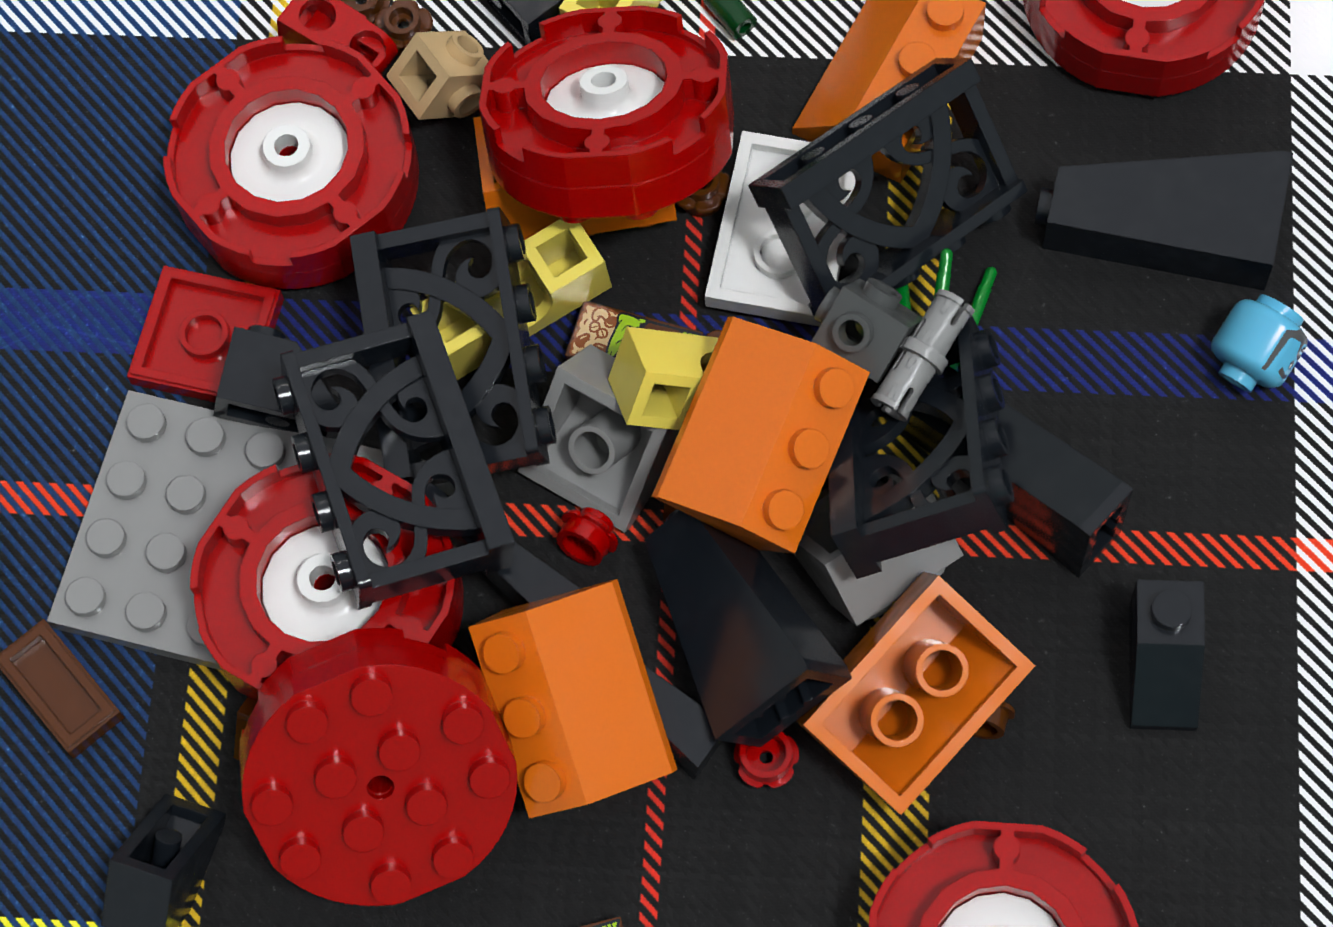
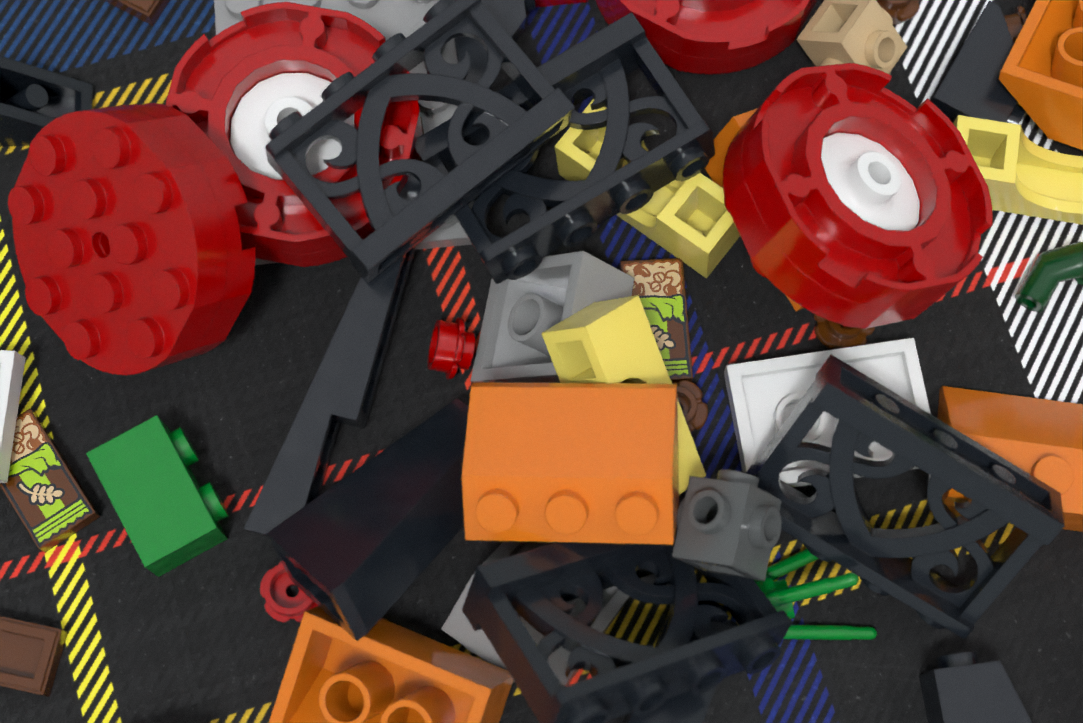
camera: 60 degrees right, 5 degrees up
orange slope [468,579,678,819] -> none
light grey pin [870,289,974,422] -> none
none -> green brick [86,415,229,577]

